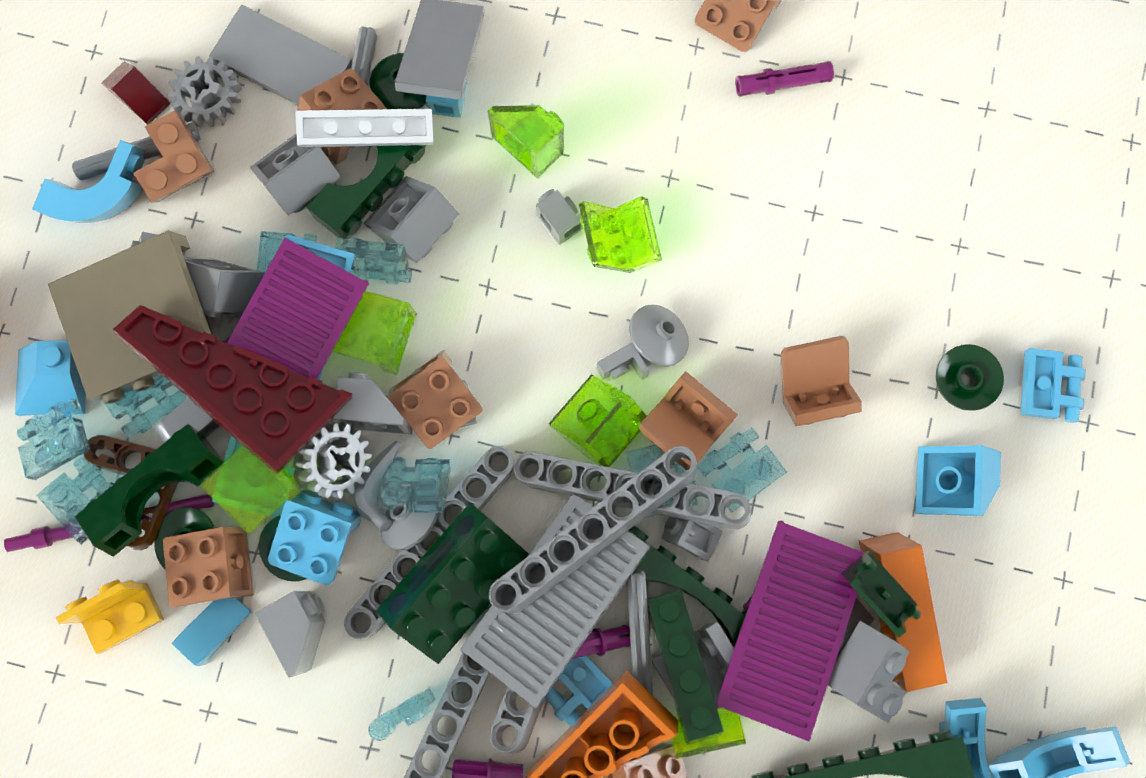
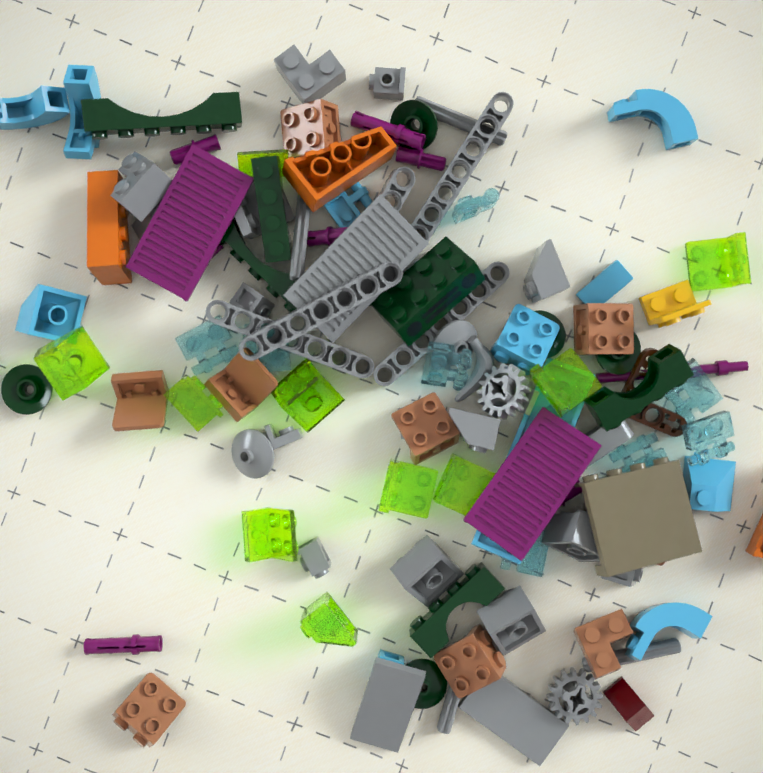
camera: 170 degrees left, 10 degrees up
dark red wing [113,305,352,474] -> none
white plate [295,109,434,147] -> none
clear light blue plate [335,238,412,285] -> none
dark green hinge [842,550,921,638] -> none
none -> clear neon green slope [33,325,110,401]
none -> clear neon green bracket [163,374,224,432]
none -> magenta axle [170,134,221,165]
none -> clear neon green bracket [379,459,438,519]
none -> clear neon green bracket [685,232,751,292]

